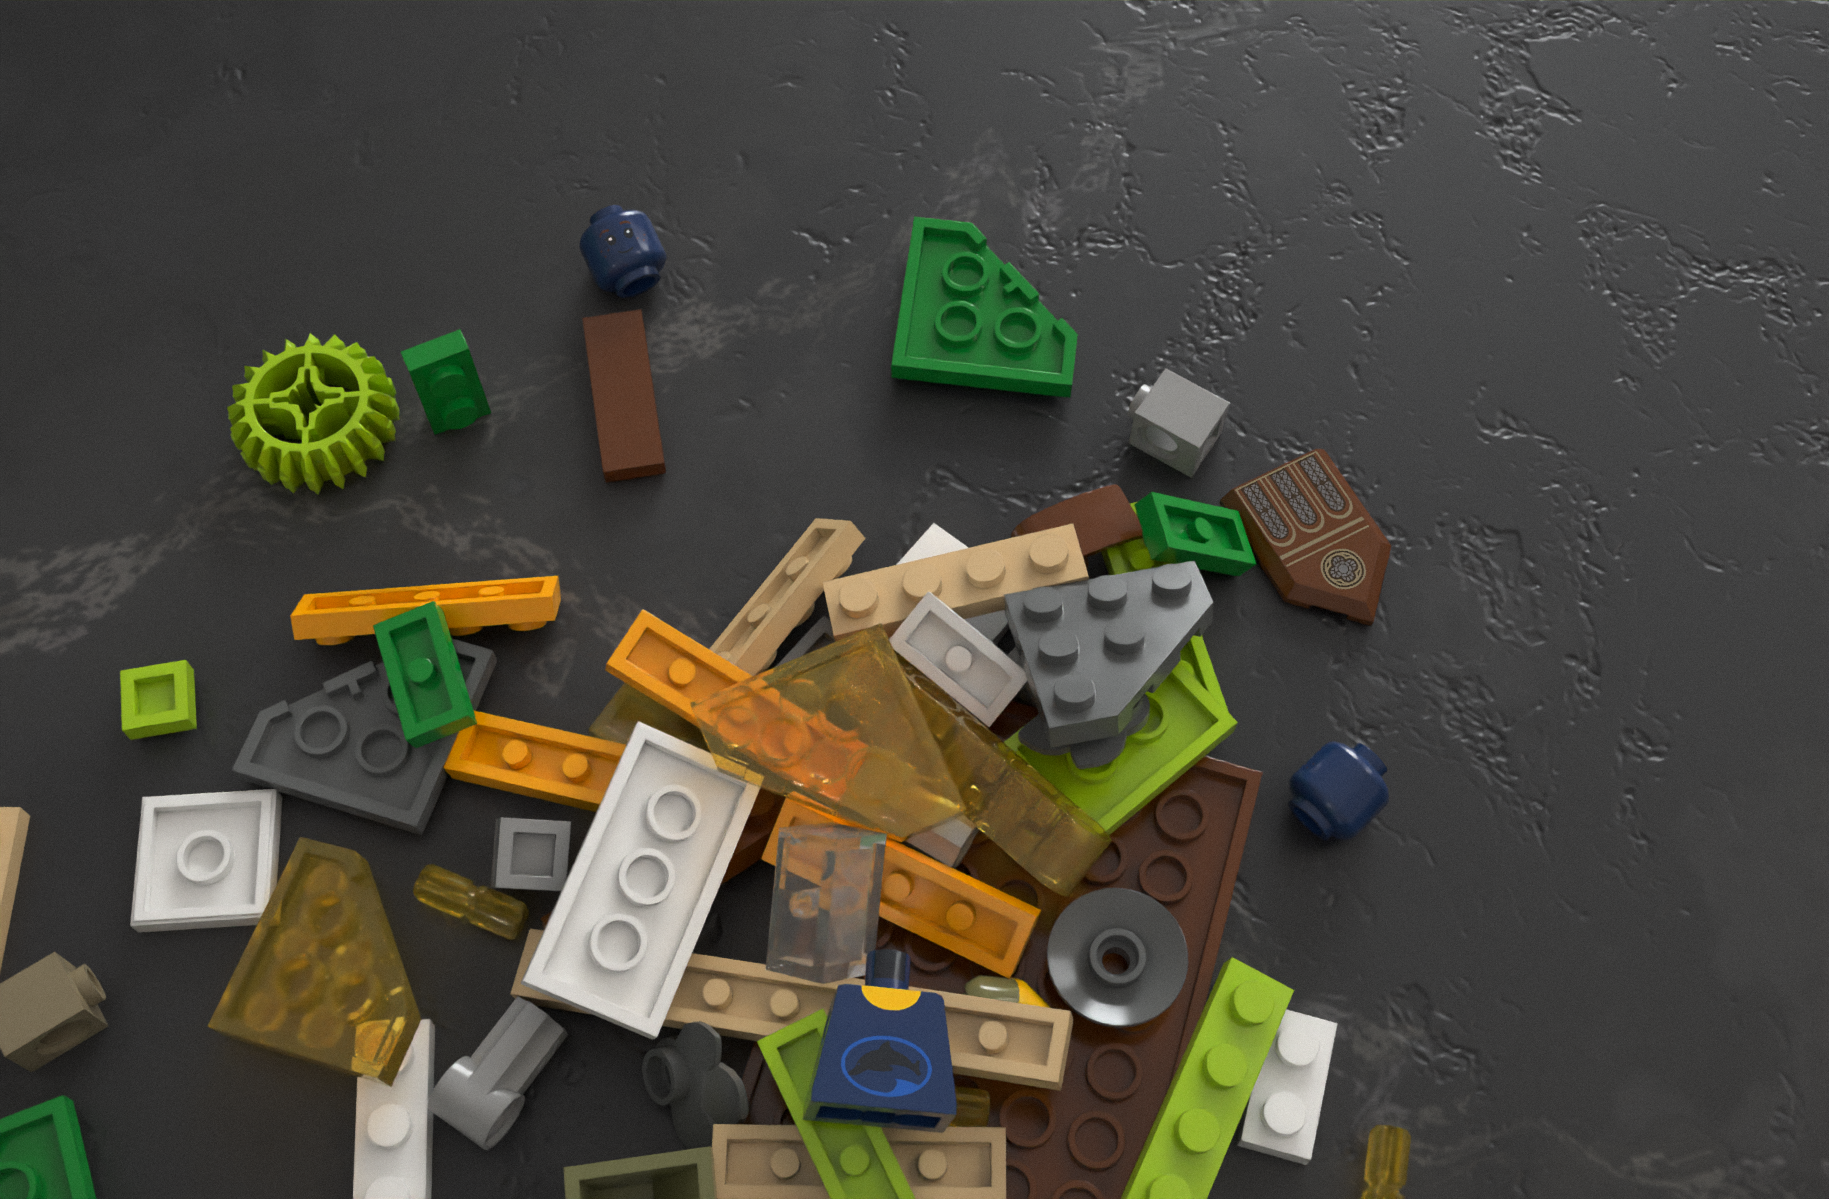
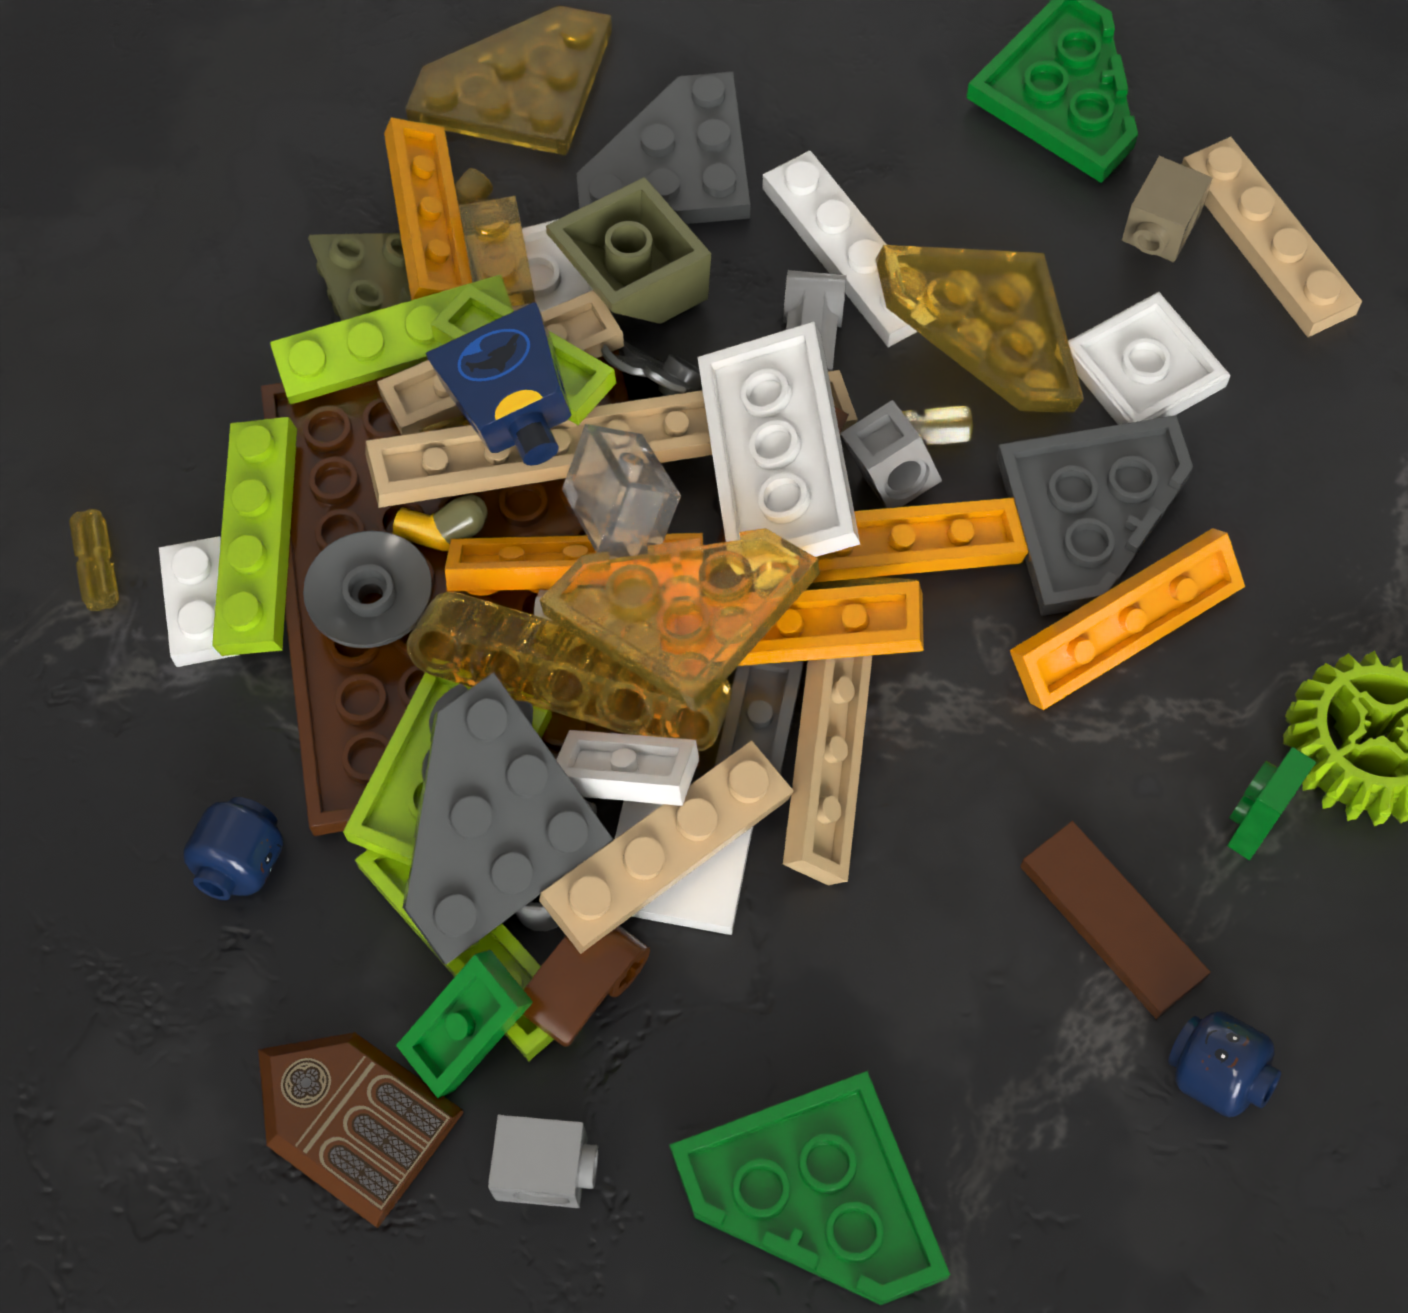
camera: 155 degrees right, 0 degrees up
lime plate [120,660,197,740] -> none
green plate [373,601,477,749] -> none

